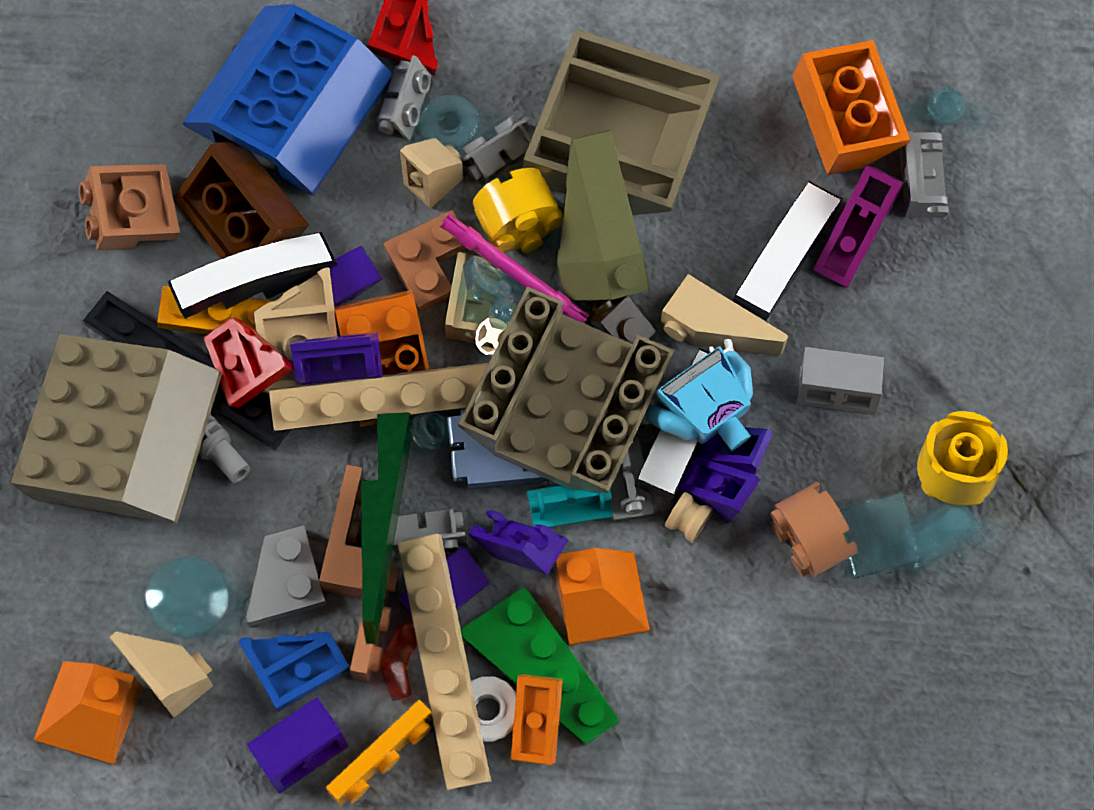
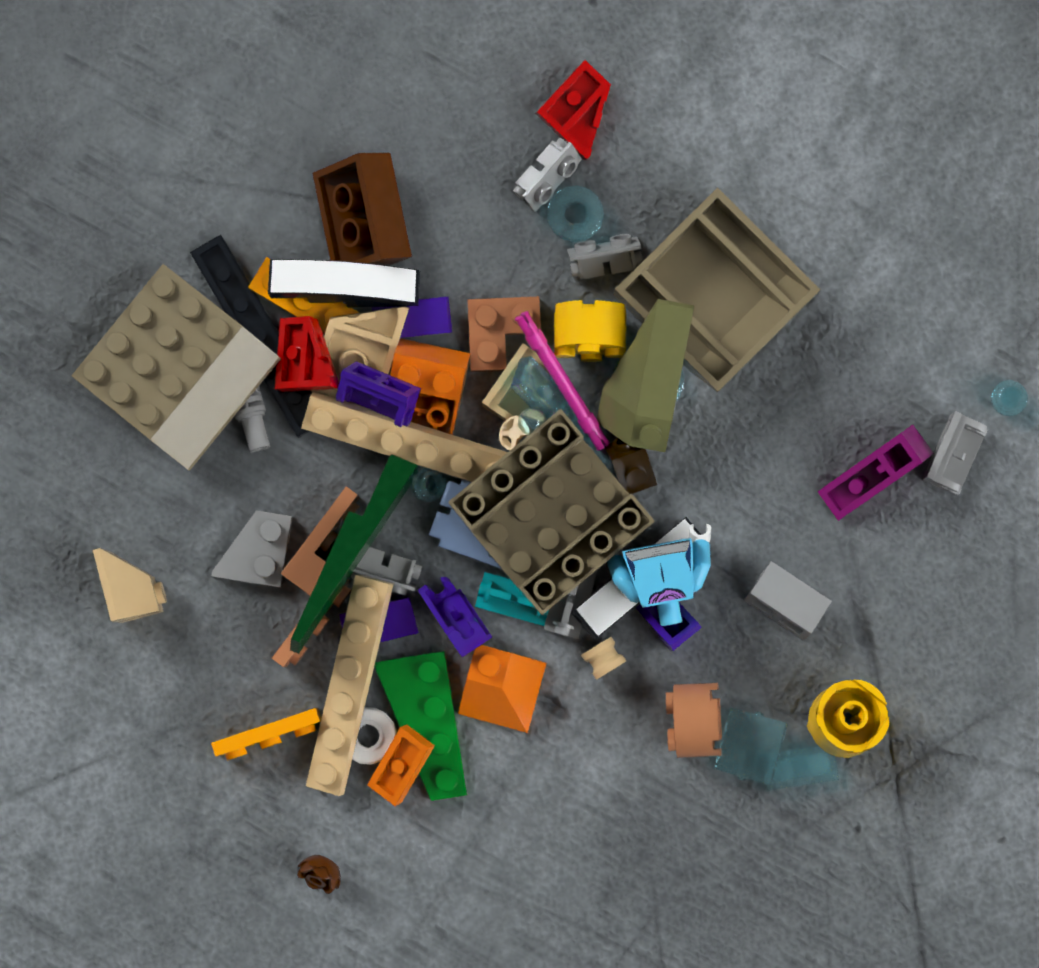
camera: 30 degrees right, 15 degrees up
orange slope [34,661,143,765] -> none
nougat plate [79,164,180,250] -> none
clear light blue dish [146,557,230,639] -> none
blue slope [183,4,393,196] -> none
blue wing [239,632,350,712] -> none
dark purple hinge [246,697,349,794] -> none
clear red arm [380,621,418,701] -> none
tan slope [400,138,463,209] -> none
tan slope [660,274,788,356] -> none
dark purple slope [678,456,760,524] -> none
white slope [732,181,842,321] -> none
orange slope [792,40,910,175] -> none

